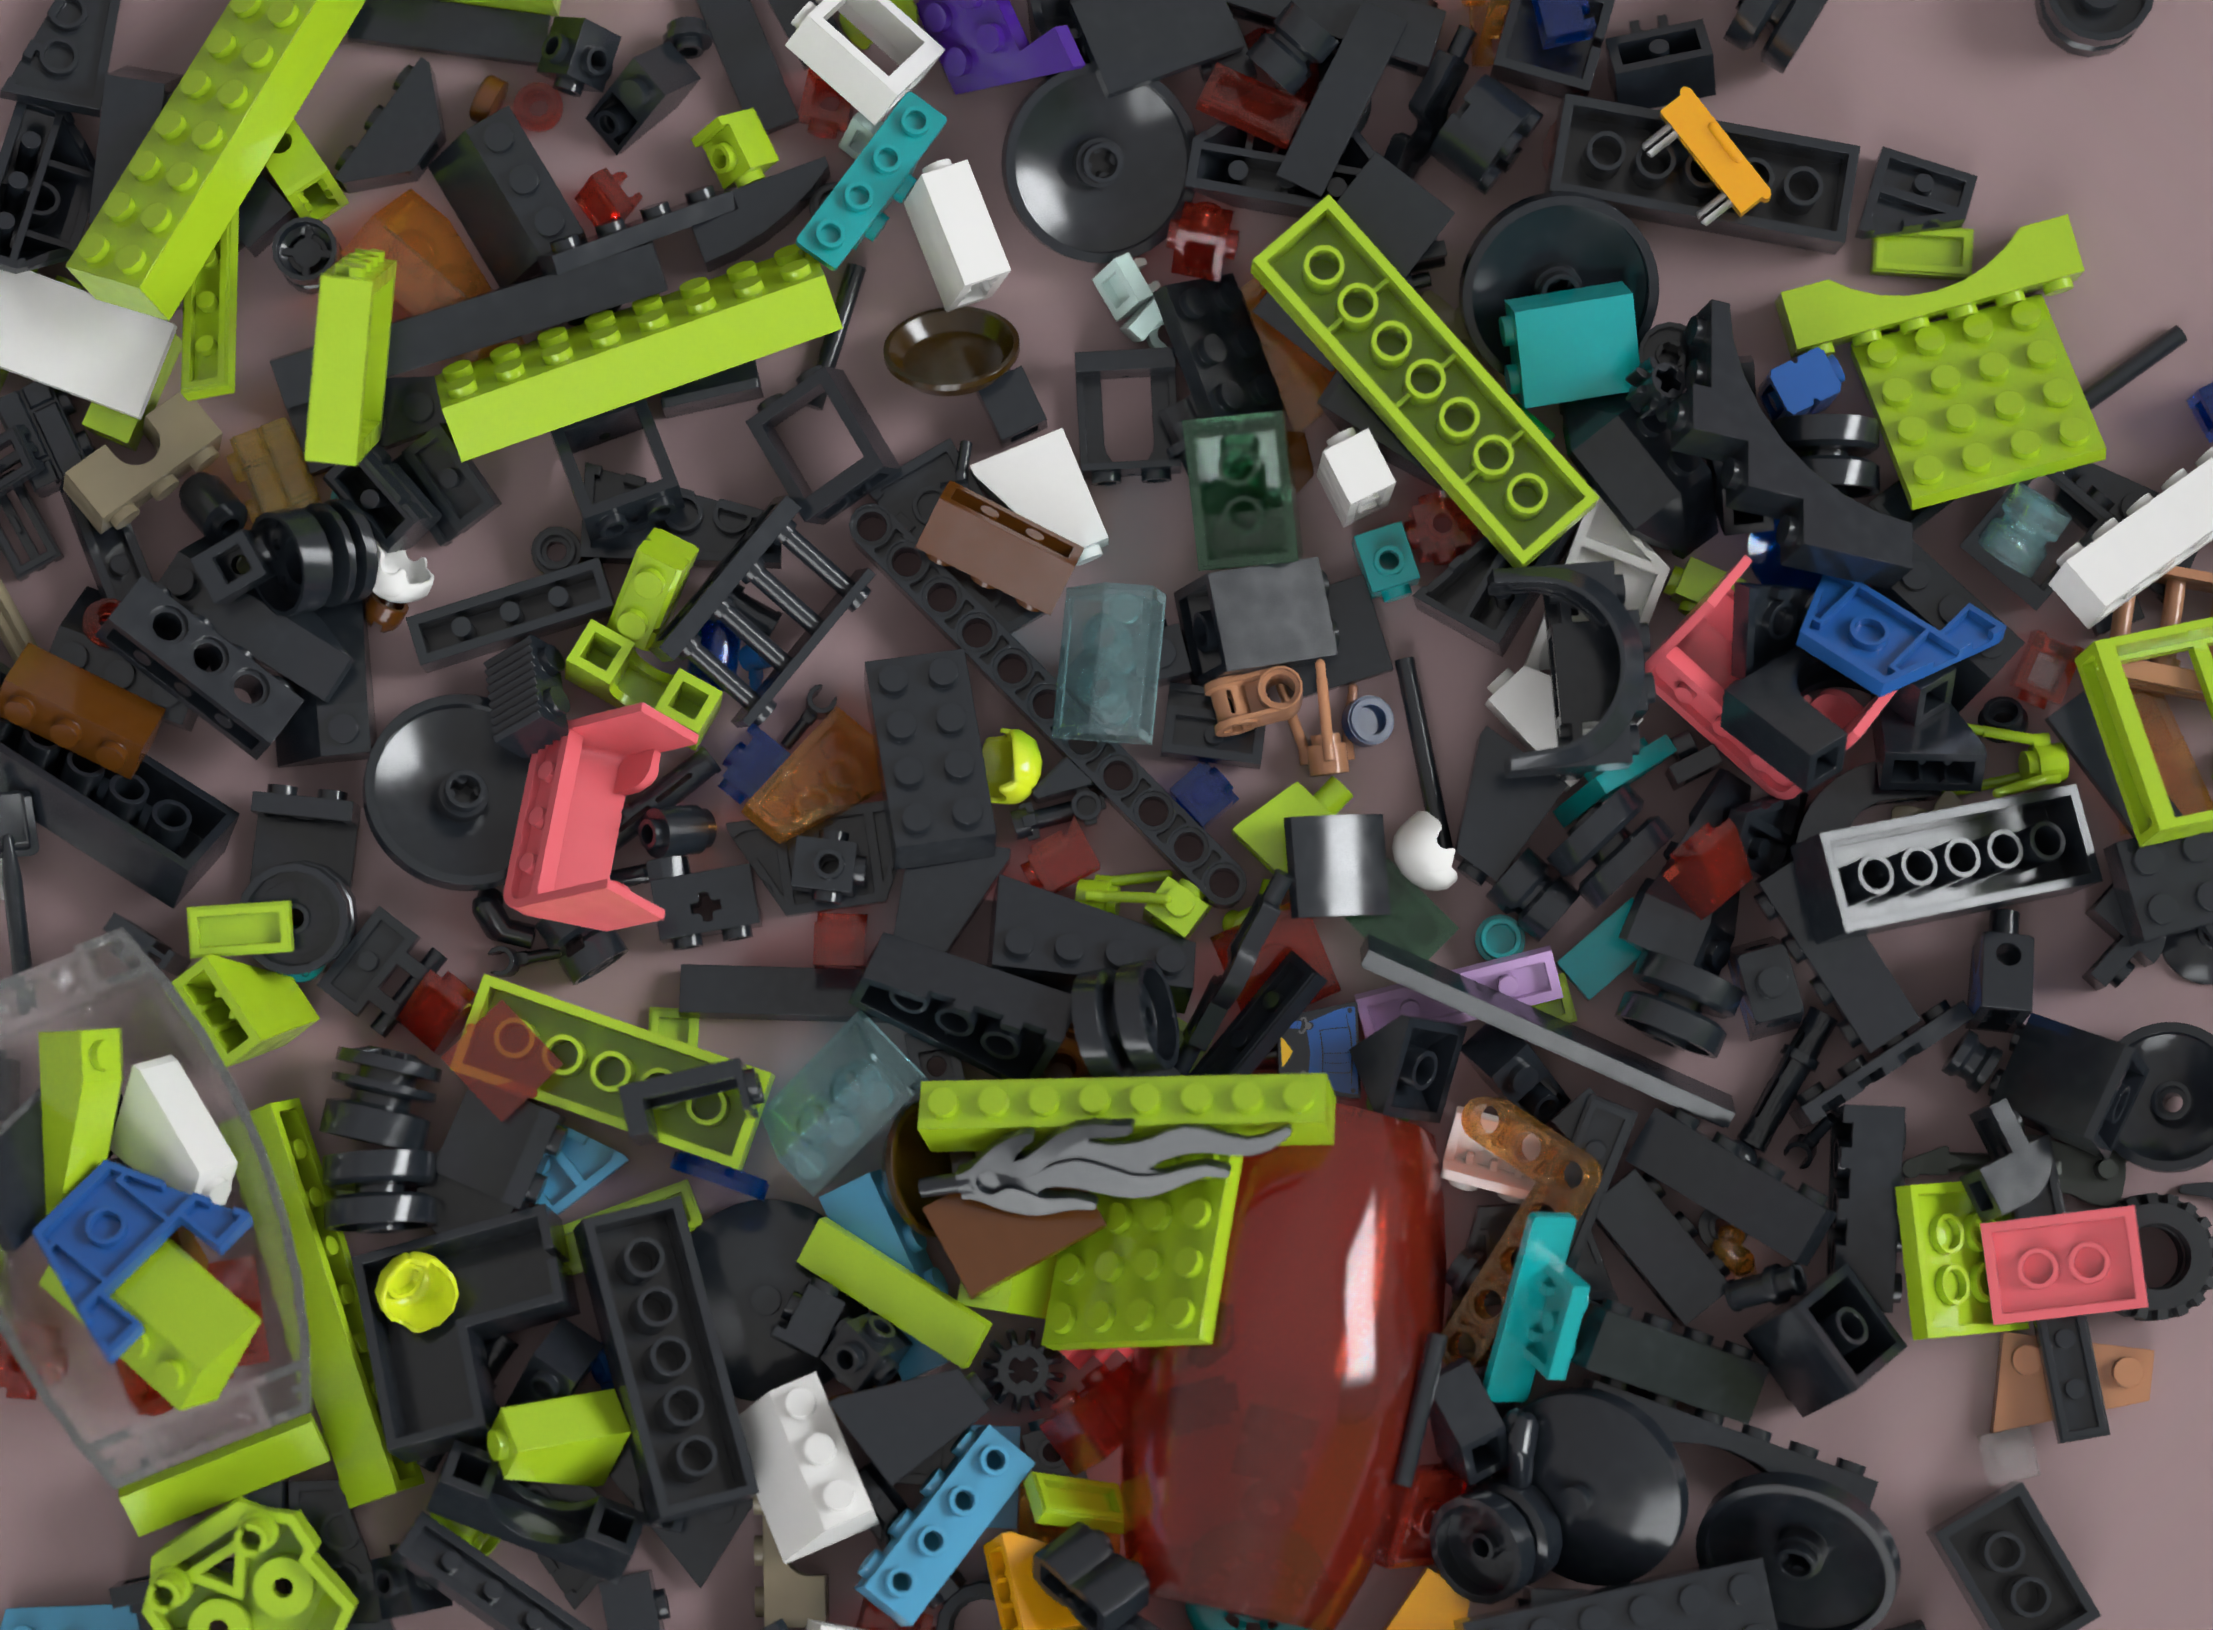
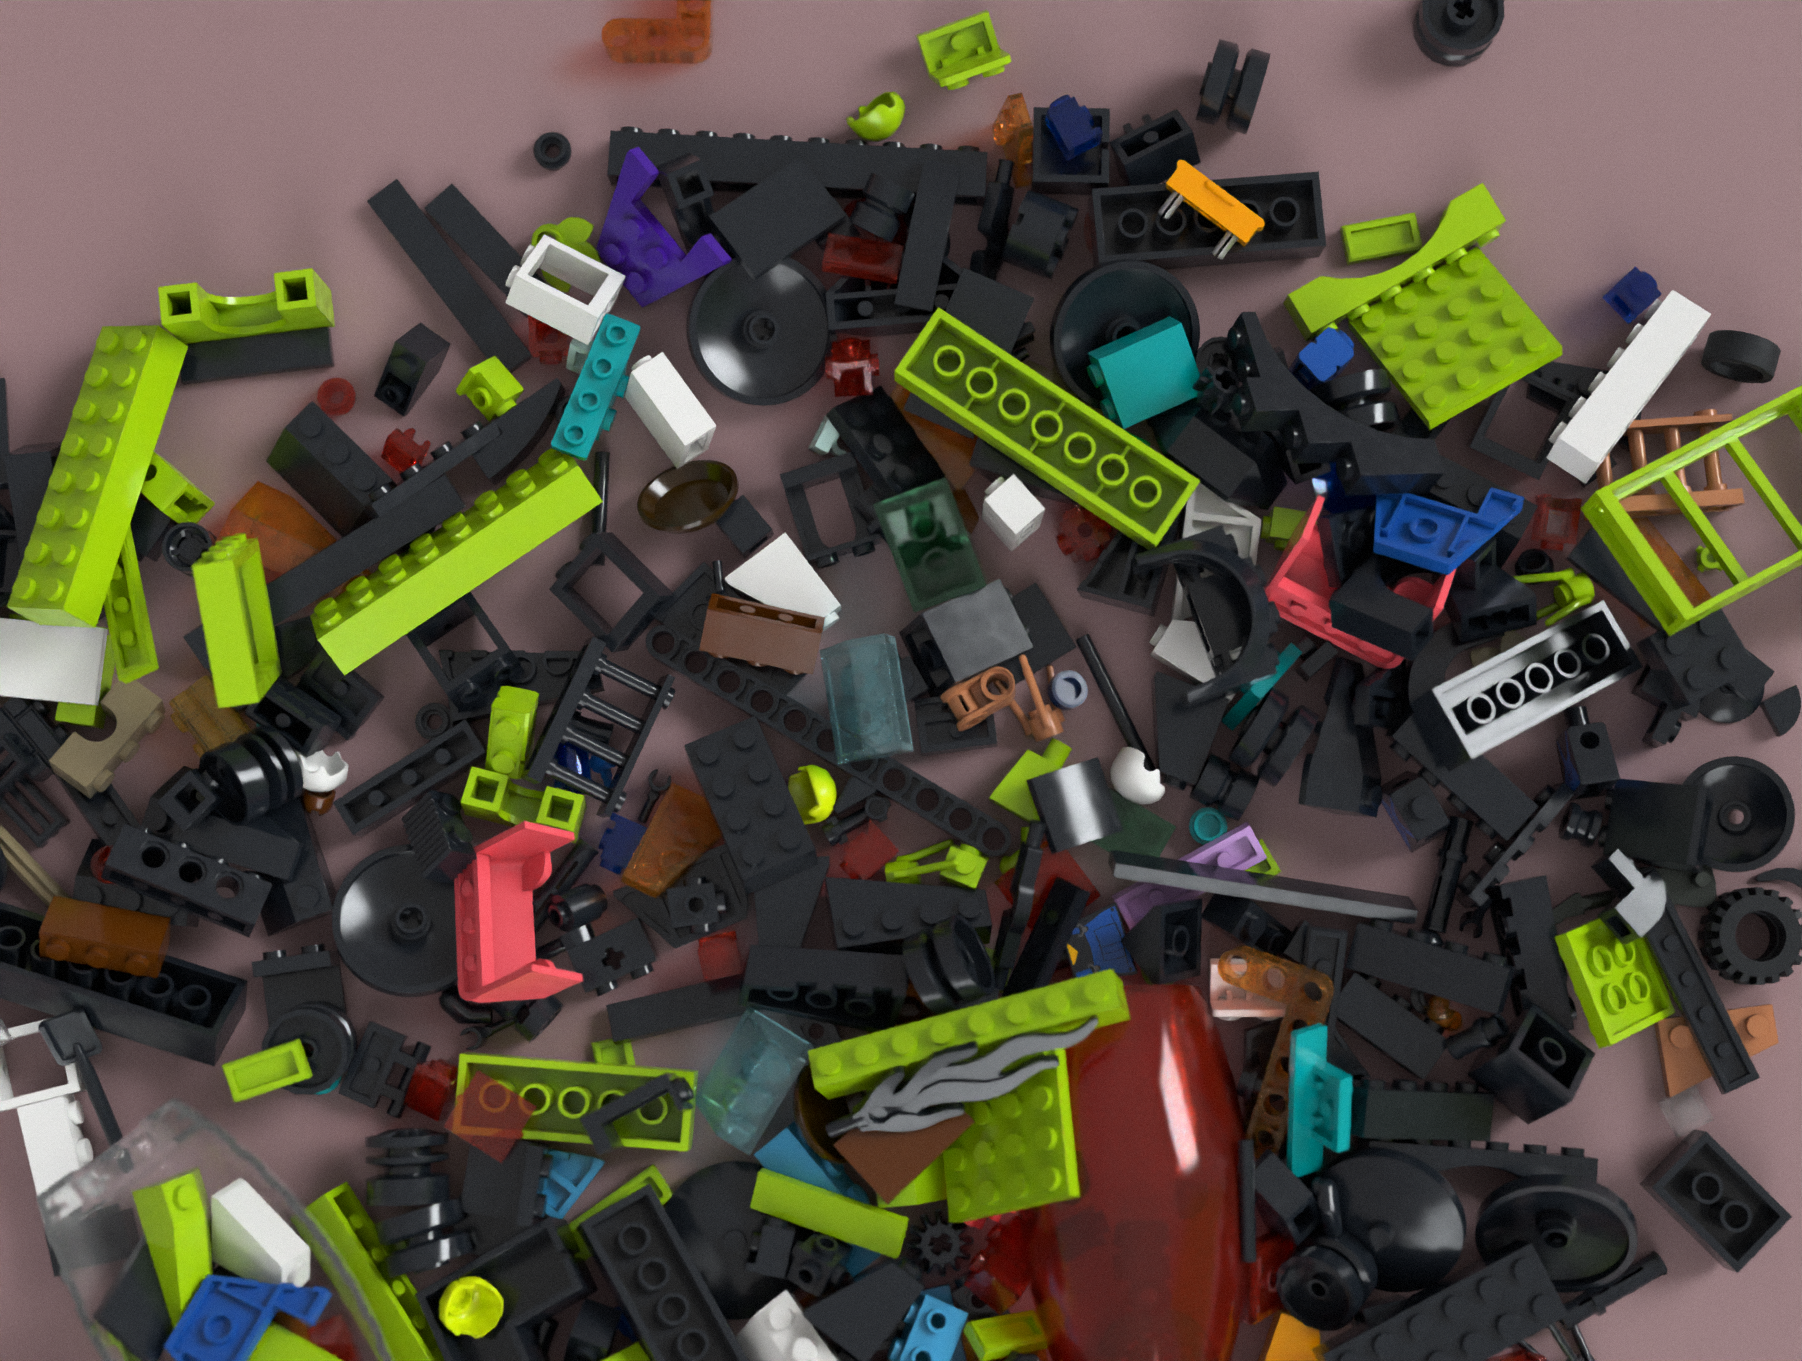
camera: 10 degrees left, 0 degrees up
black plate [103,912,191,977] -> none
lime slope [170,954,320,1068] -> none
black brick [179,472,248,543] -> none
black slope [334,57,446,193] -> none
reddish brown tile [469,75,509,123] -> none
black brick [536,16,621,97] -> none
black panel [661,359,764,419] -> none
black plate [663,16,713,59] -> none
clear blue tile [669,1150,770,1202] -> none
light aqua tile [1092,252,1161,322] -> none
clear blue brick [1169,762,1239,830] -> none
teal brick [1351,521,1420,603] -> none
teal tile [1555,897,1641,1001] -> none
black wheel [1614,950,1744,1059] -> none
clear red slope [1662,818,1753,921] -> none
black wing [1855,146,1978,239] -> none
clear light blue wheel [1977,482,2072,578] -> none
coral plate [1980,1205,2149,1325] -> none
black bar [2083,325,2187,410] -> none

